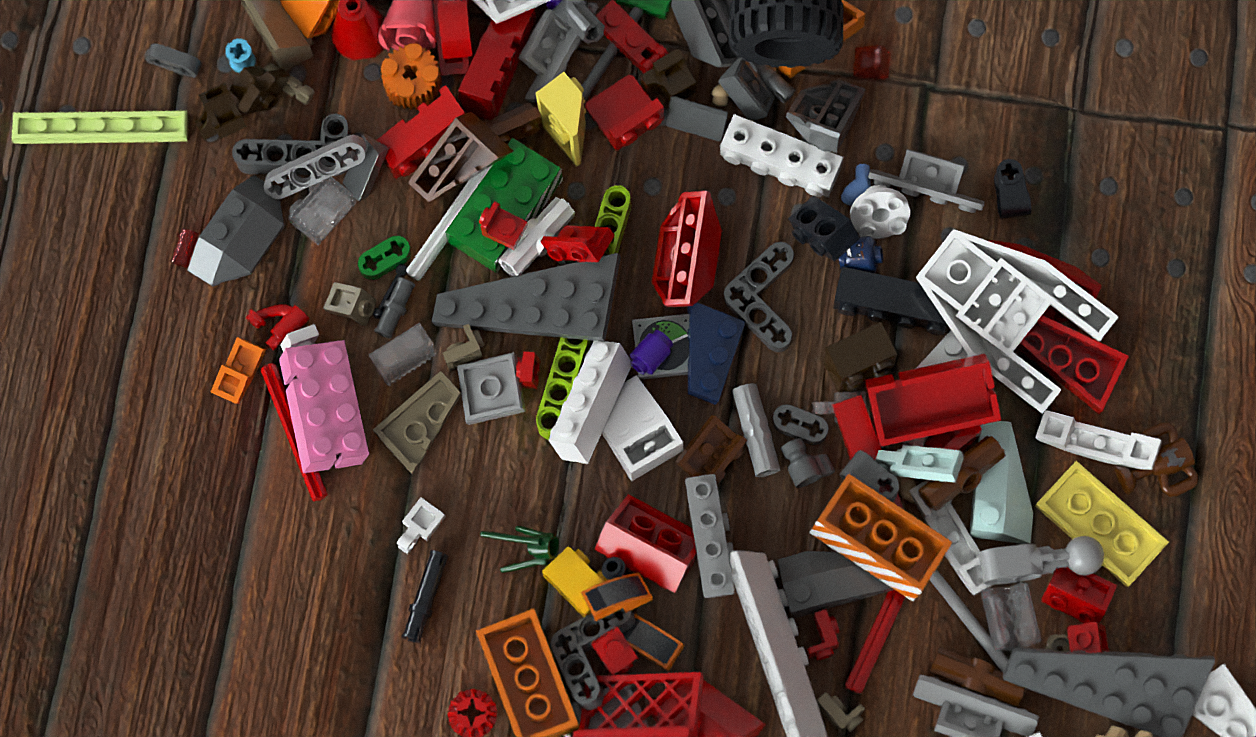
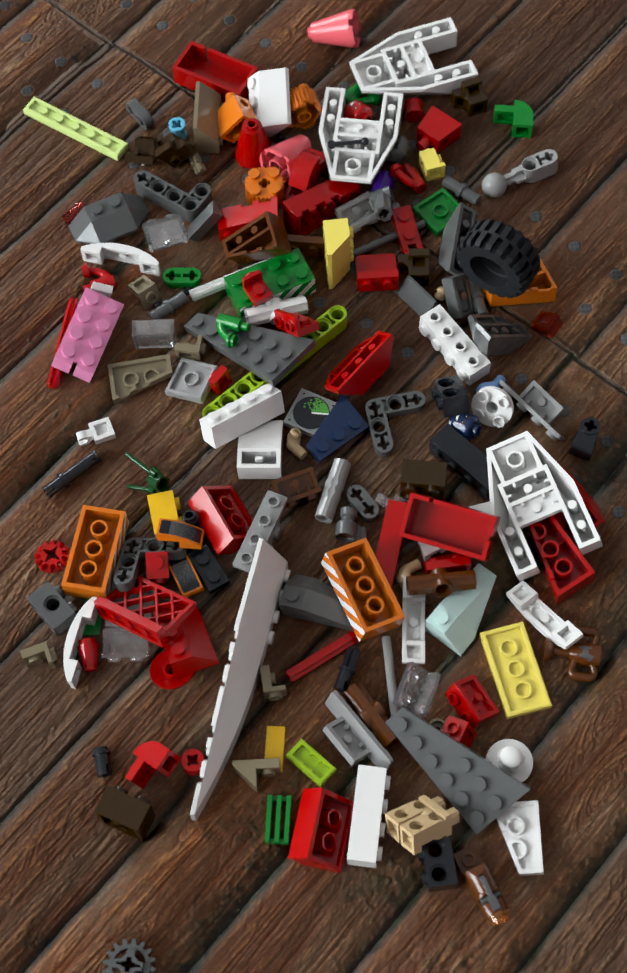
camera: 30 degrees right, 10 degrees down
orange slope [211,337,267,404] -> none
light grey beam [264,135,367,199] -> none
dark purple brick [630,330,673,375] -> none
red bracket [807,609,840,661] -> none
dark grey piece [839,450,899,502] -> none
light aqua hinge [875,445,964,482] -> none
light grey beam [978,536,1104,585] -> none
none -> white slope [80,243,161,276]
none -> black hinge [187,542,230,594]
none -> green plant [216,313,251,348]
none -> tan arm [286,428,308,460]
none -> black axle [333,647,360,693]
none -> white plate [486,739,533,783]

